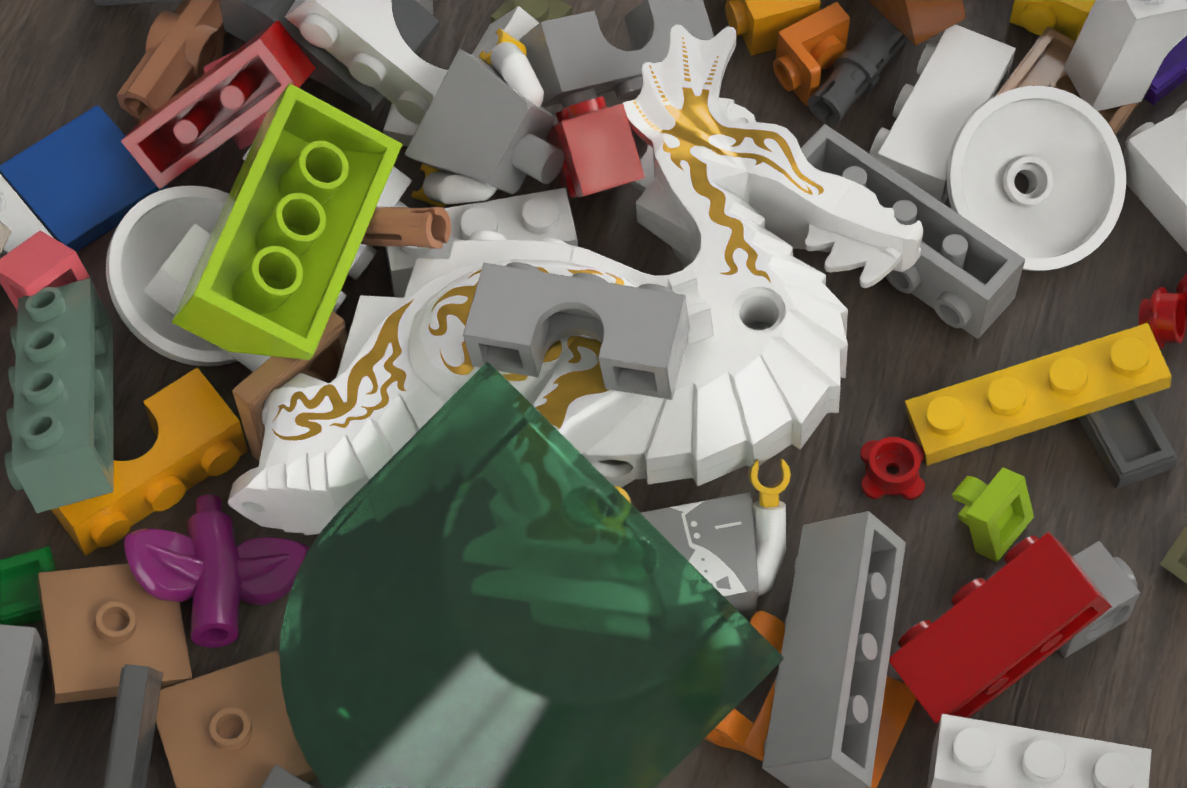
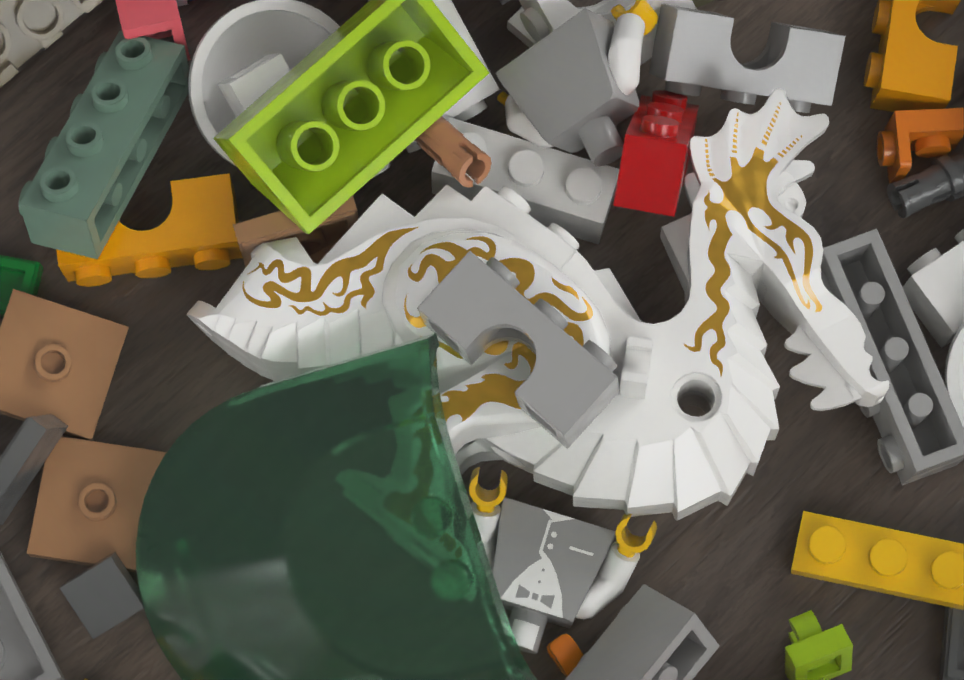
camera: 25 degrees right, 15 degrees up
magenta plant [124,494,311,648] -> none
red plate [860,437,925,500] -> none

